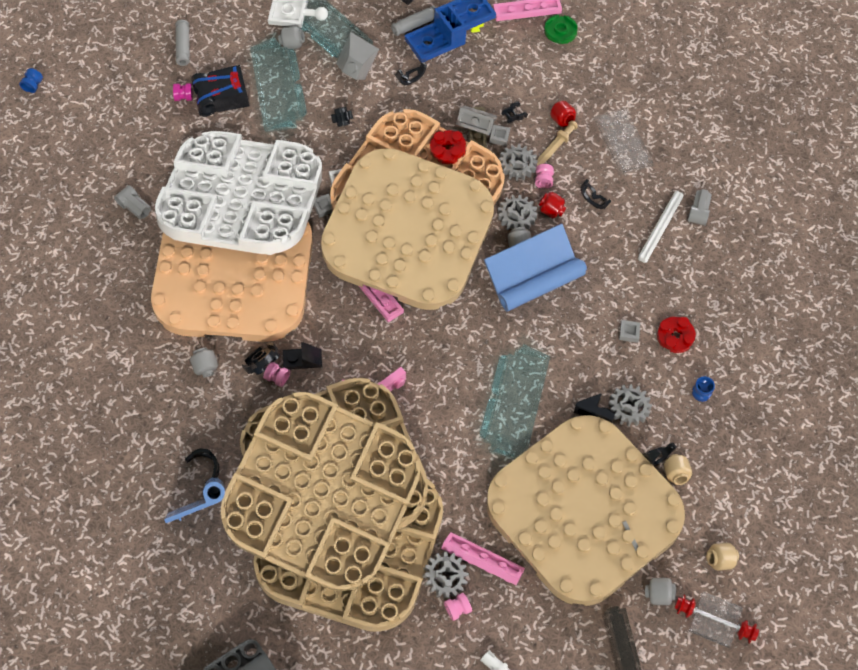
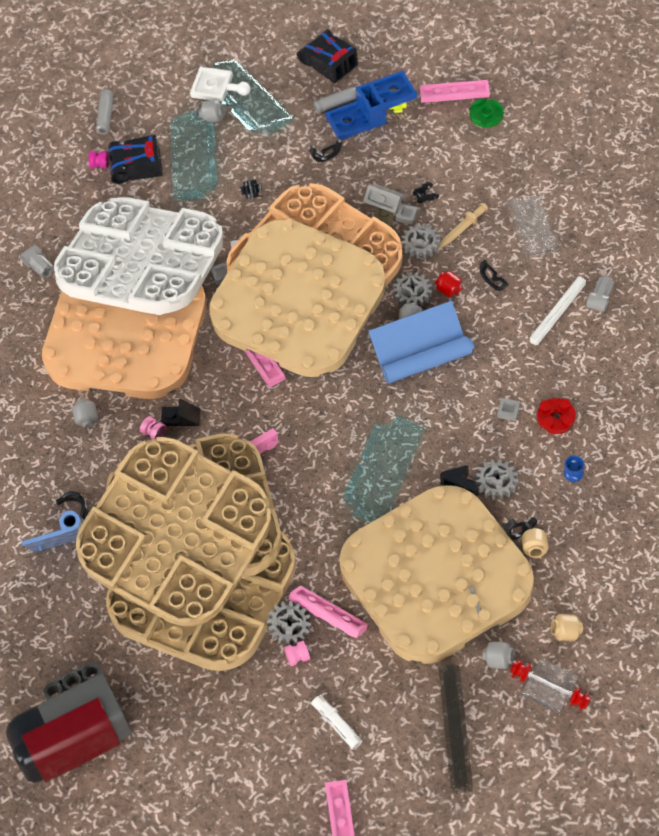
camera: 15 degrees right, 5 degrees down
black plate [242,342,280,375] -> none
light grey slope [336,32,379,80] -> none
red plate [430,130,467,164] -> none
bright pink wheel [535,164,554,189] -> none
red head [550,100,576,127] -> none

